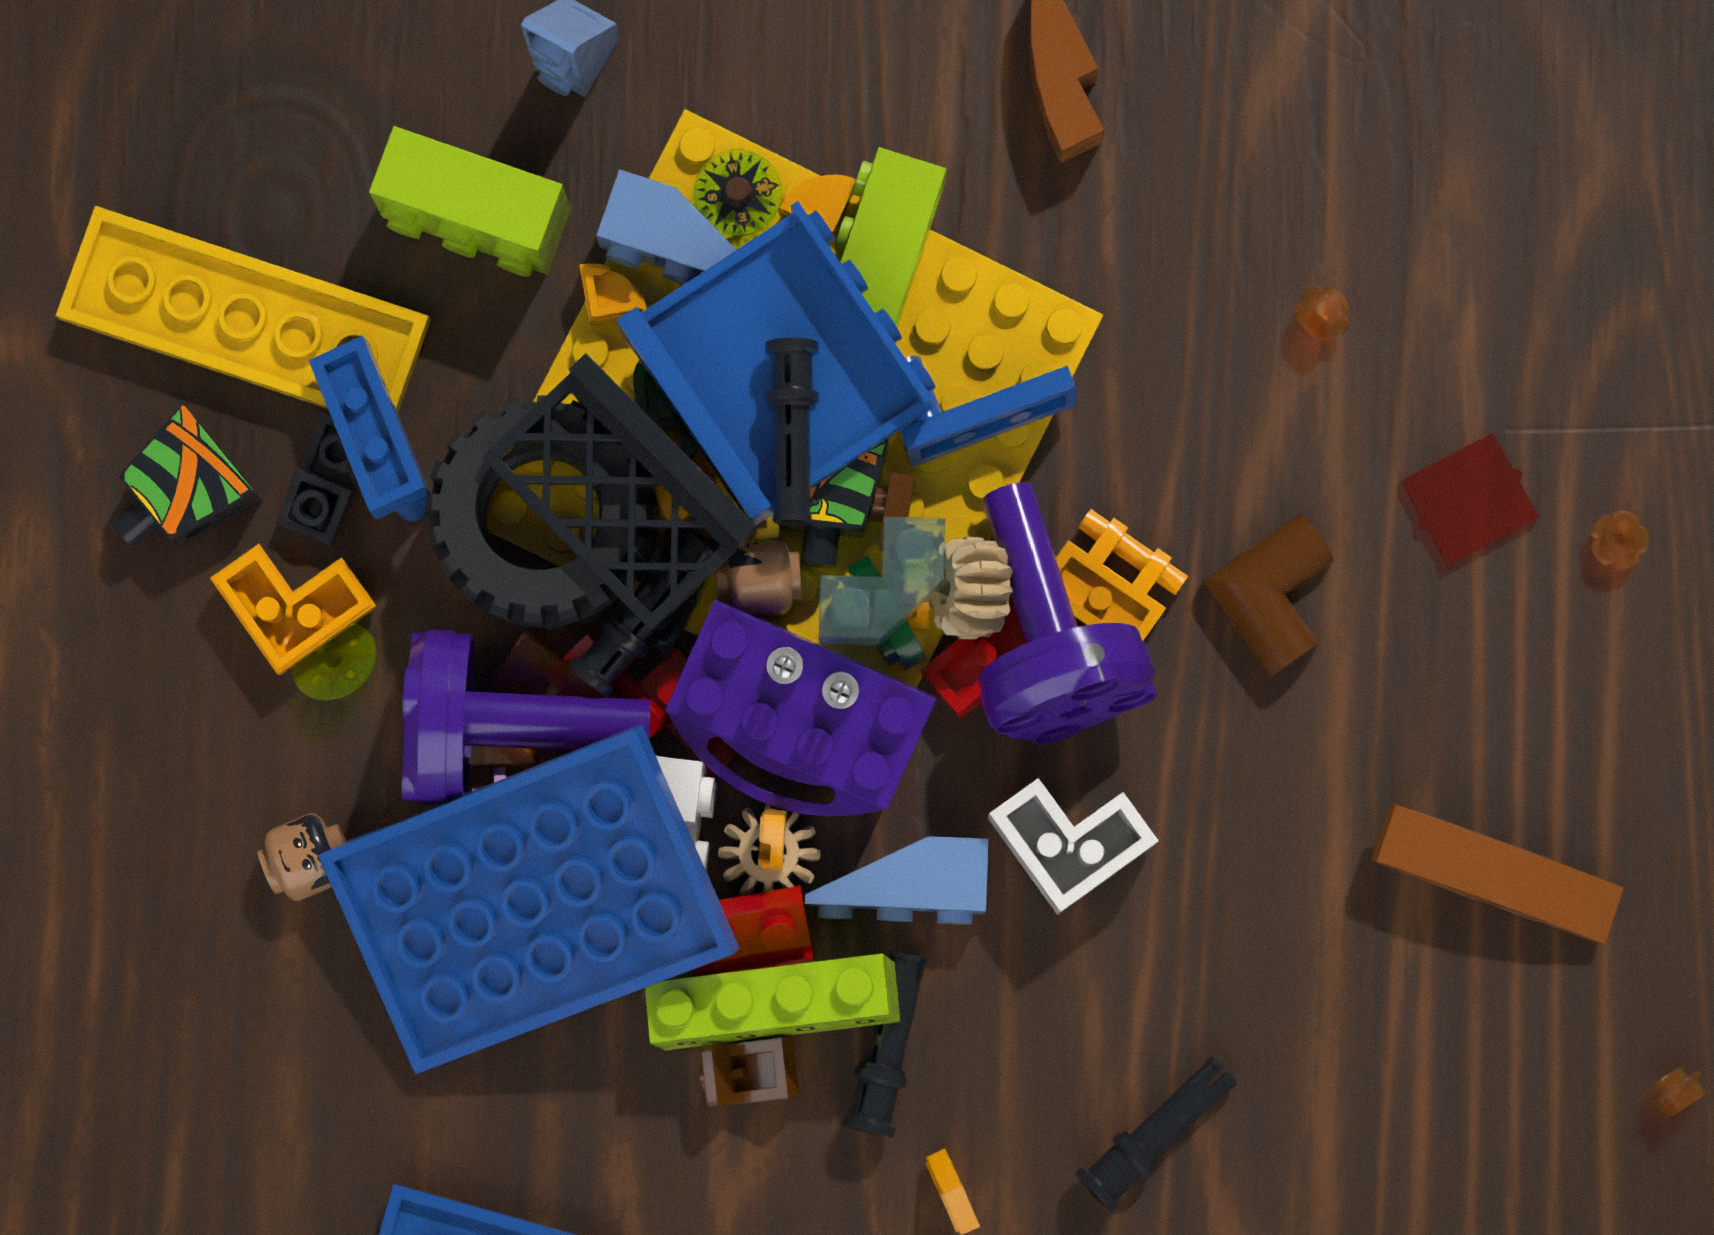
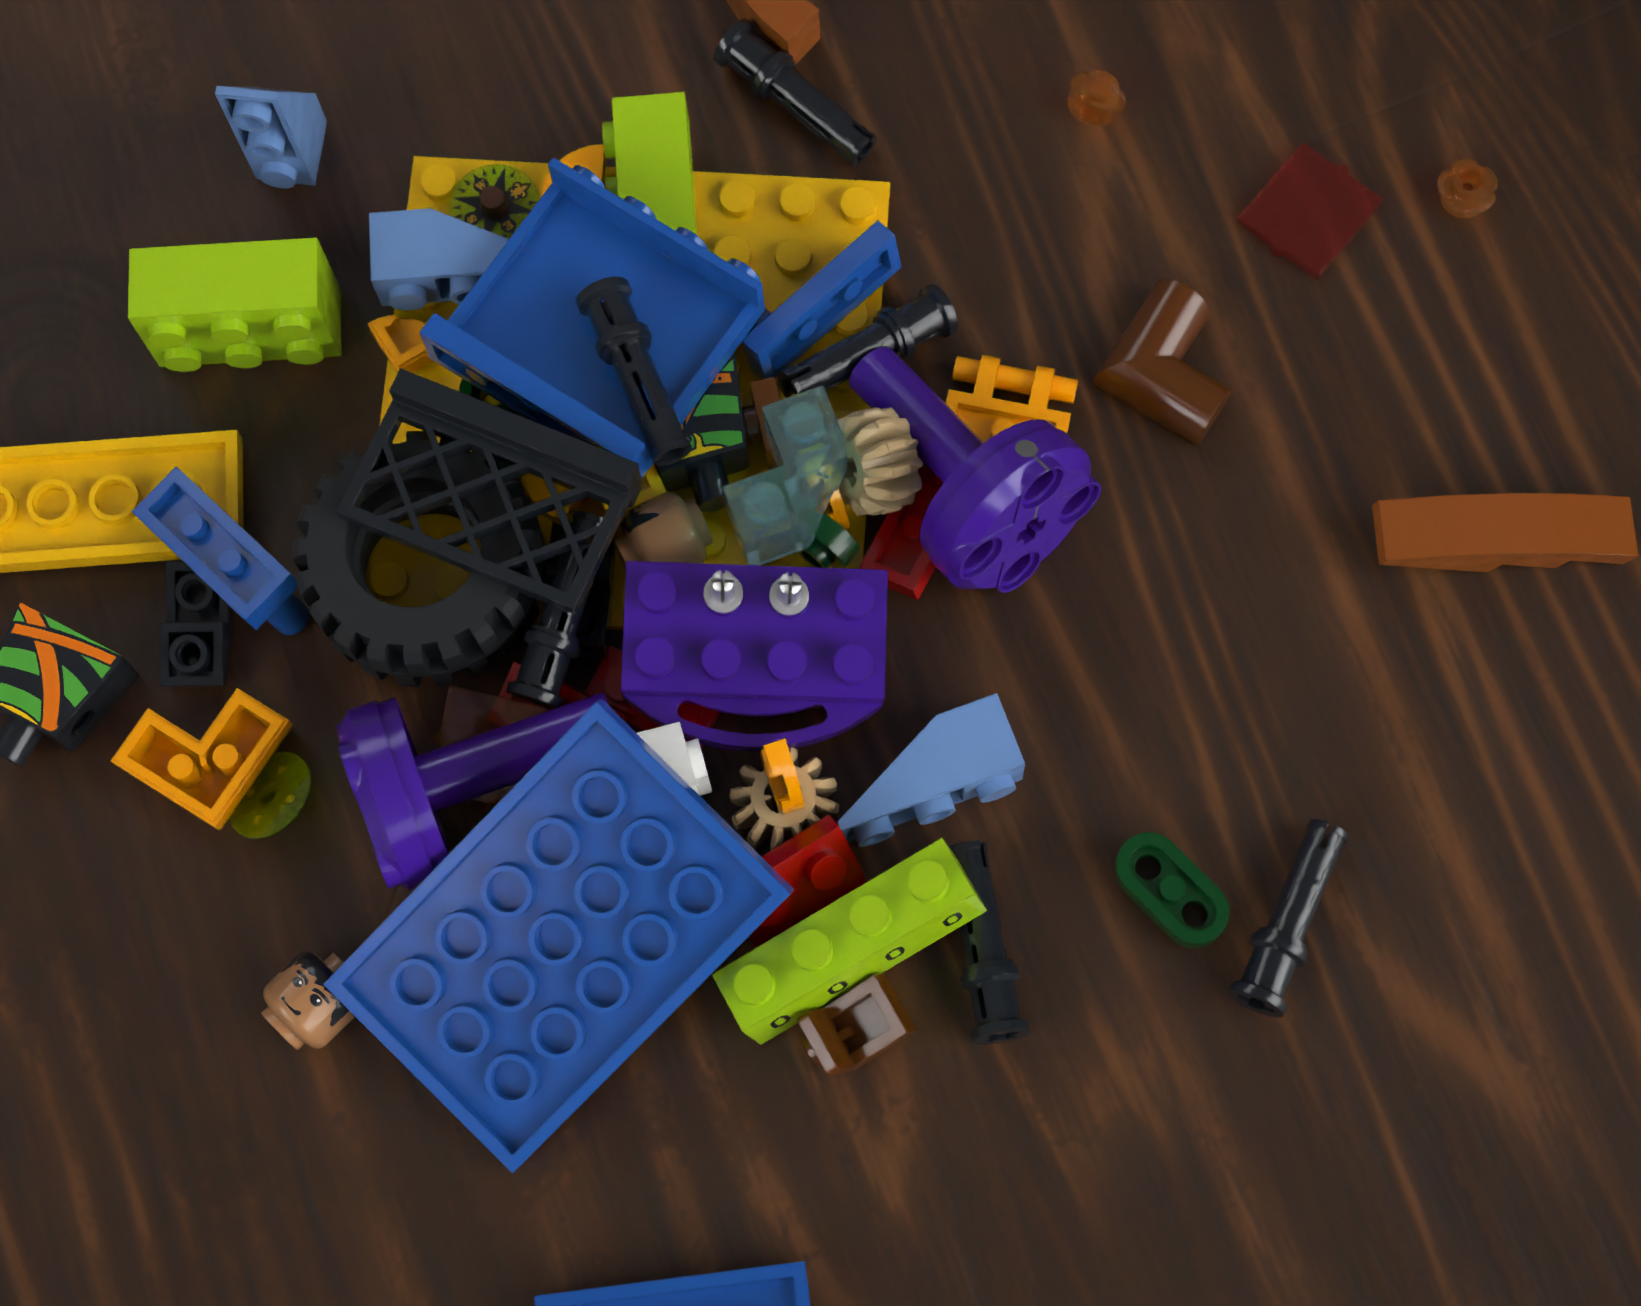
camera: 20 degrees left, 10 degrees down
light orange tile [925,1149,980,1235] -> none
white brick [988,778,1159,915] -> none
none -> black pin [713,18,877,167]
none -> black pin [777,284,958,408]
none -> dark green plate [1114,832,1229,948]

